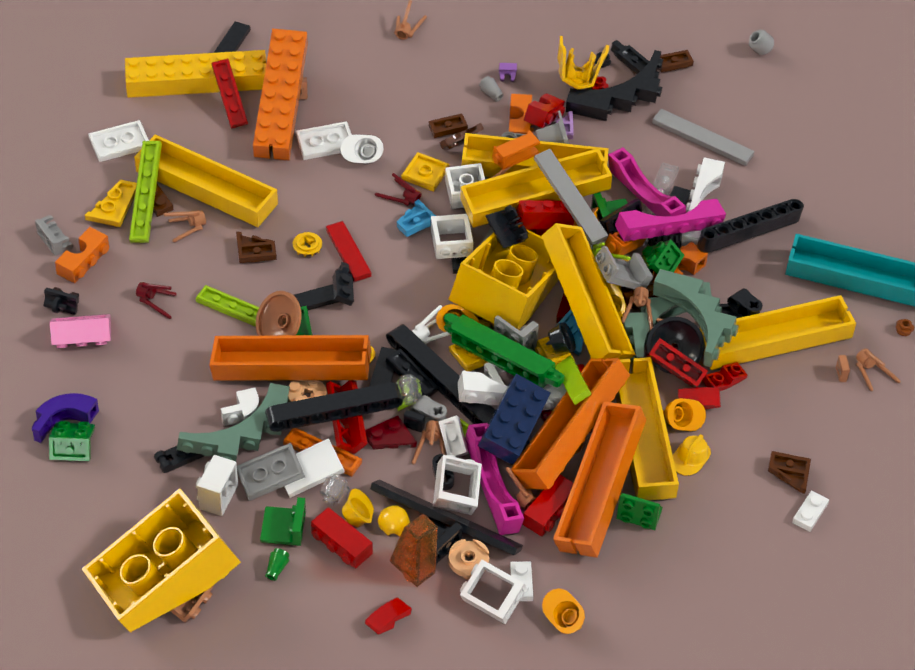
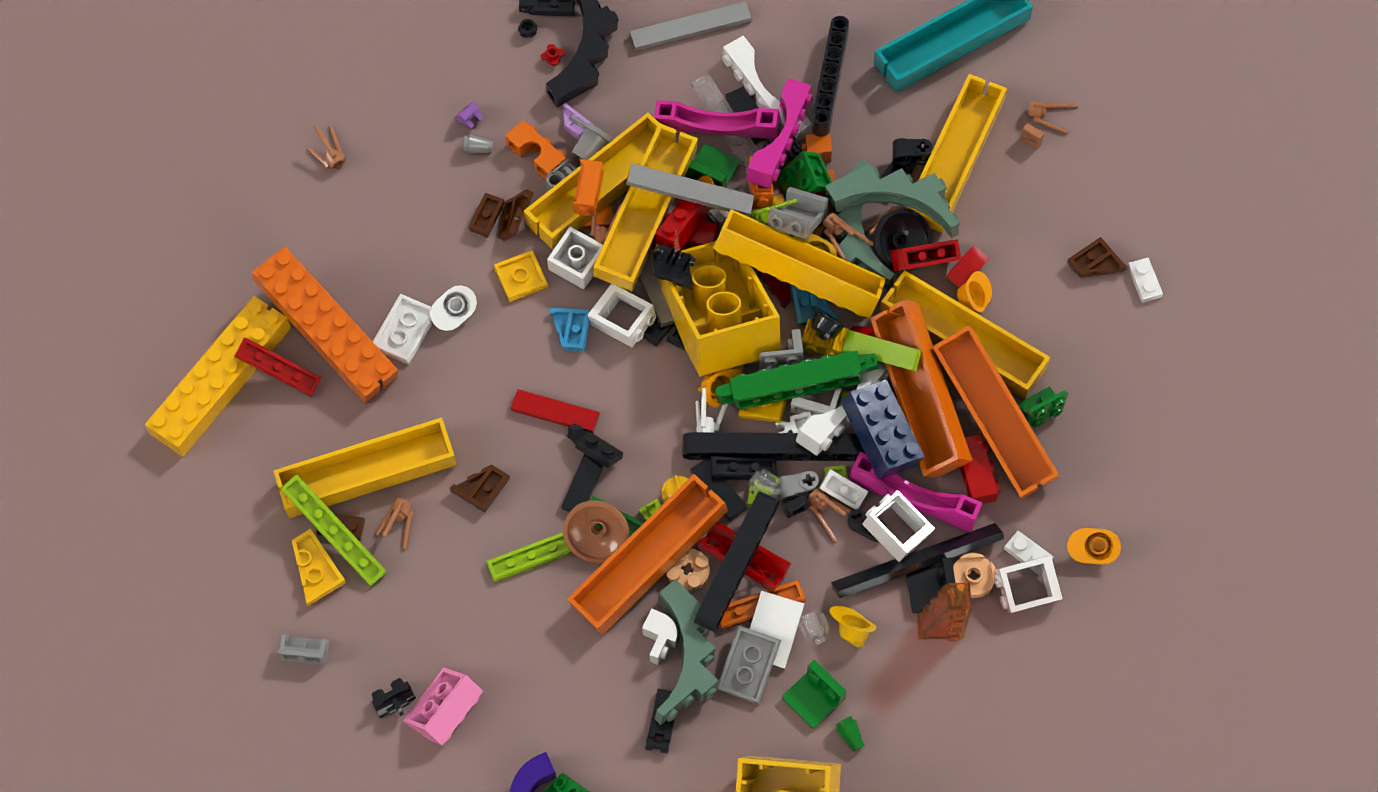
camera: 45 degrees left, 15 degrees up
orange arch [55,227,109,284] -> none
white tile [88,120,149,162] -> none
dark red plant [136,282,177,319] -> none
white brick [196,455,238,516] -> none
black tile [214,21,251,53] -> none
yellow gear [293,232,322,257] -> none
red brick [311,507,373,569] -> none
dark red wing [365,415,417,450] -> none
red slope [365,597,412,635] -> none
dark red plant [375,173,422,206] -> none
yellow hair [377,506,411,537] -> none
nougat plant [506,467,536,510] -> none
red arch [524,93,565,128] -> none
yellow piece [557,36,609,90] -> none
black tile [599,198,642,238] -> none
yellow piece [673,434,711,476] -> none
red slope [702,362,748,391] -> none
dark orange plate [896,319,915,336] -> none

